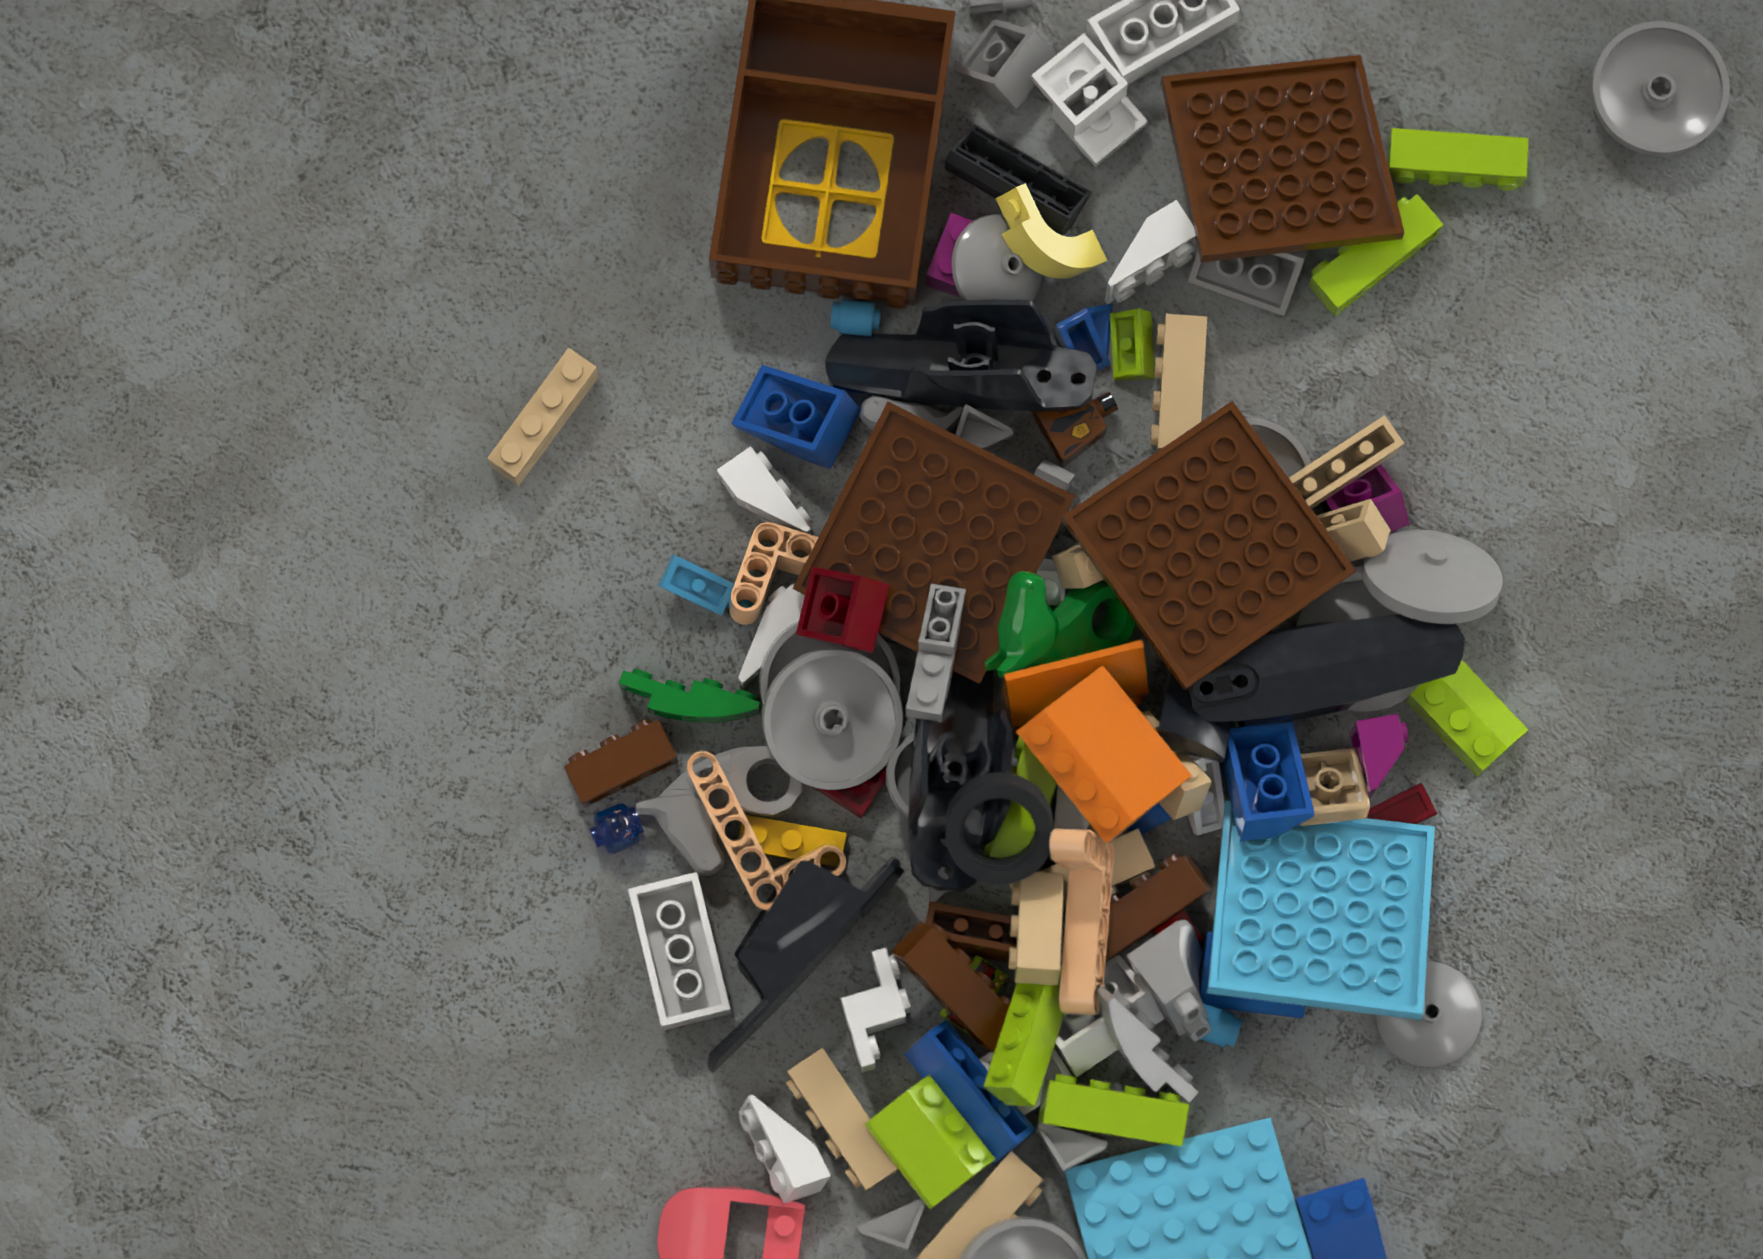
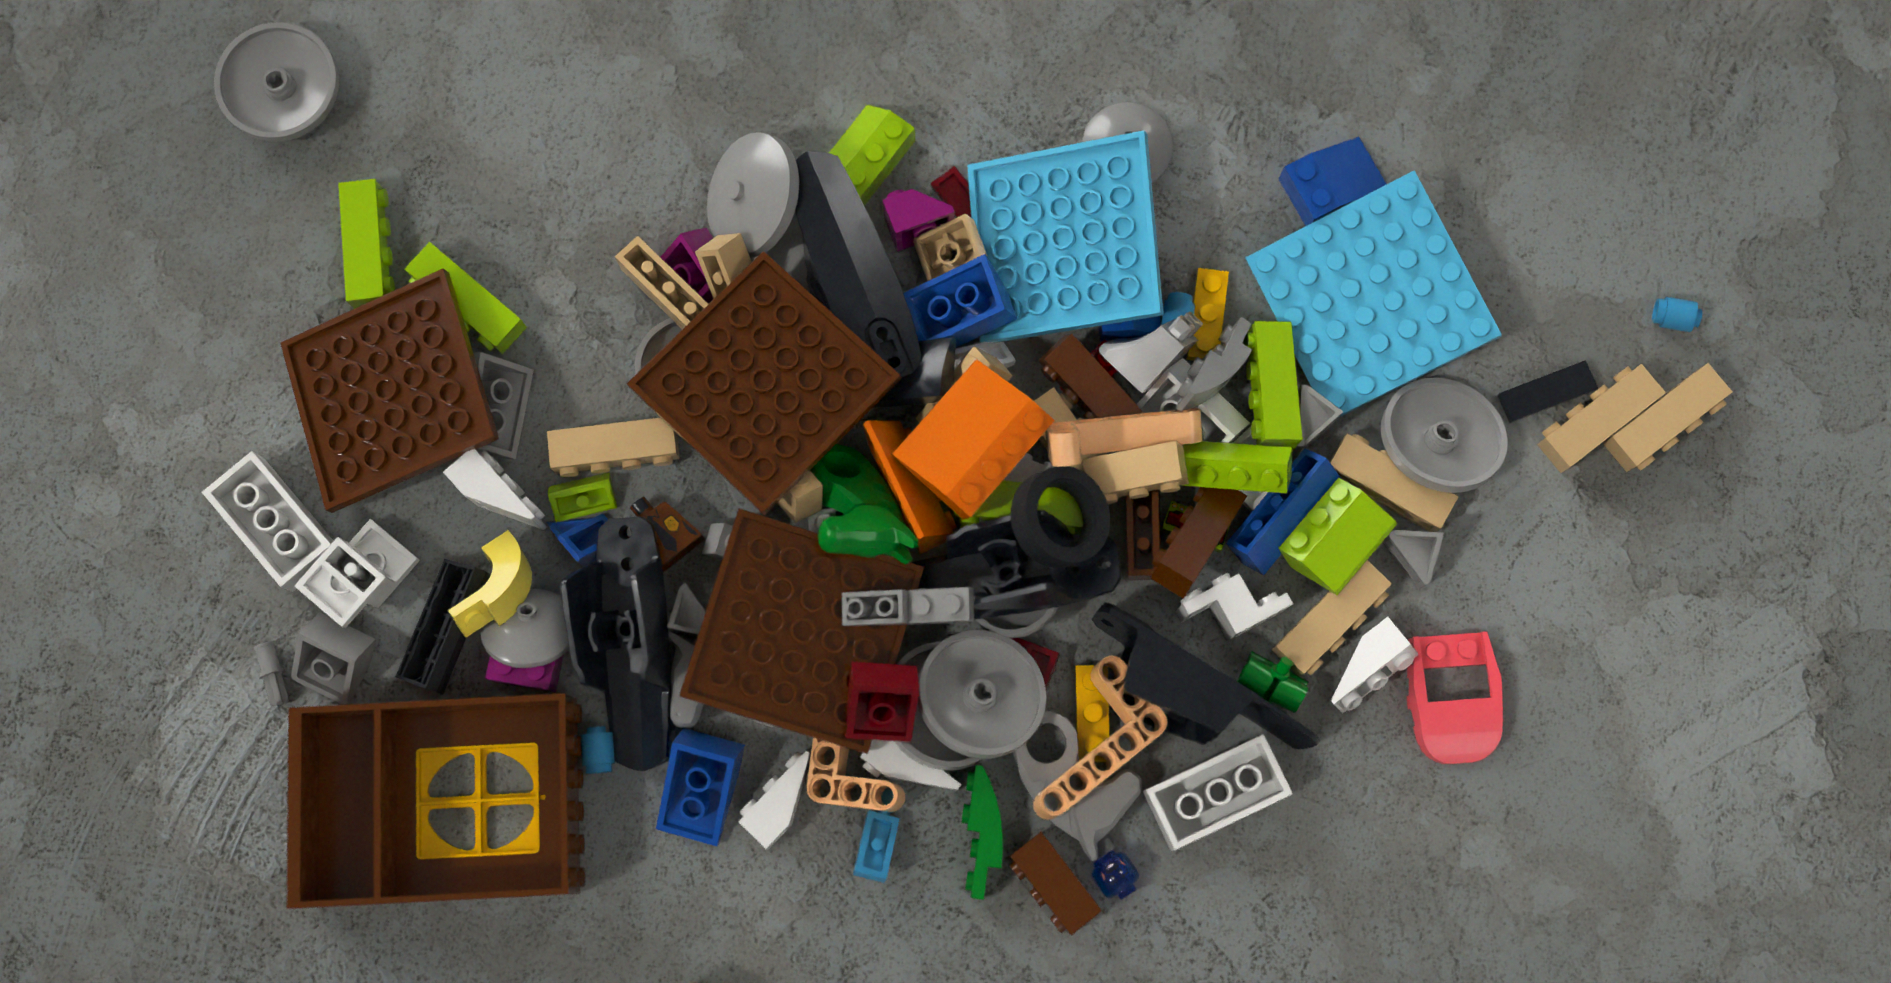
camera: 100 degrees left, 0 degrees up
none -> yellow plate [1186,268,1229,361]
none -> green pin [1237,651,1309,714]

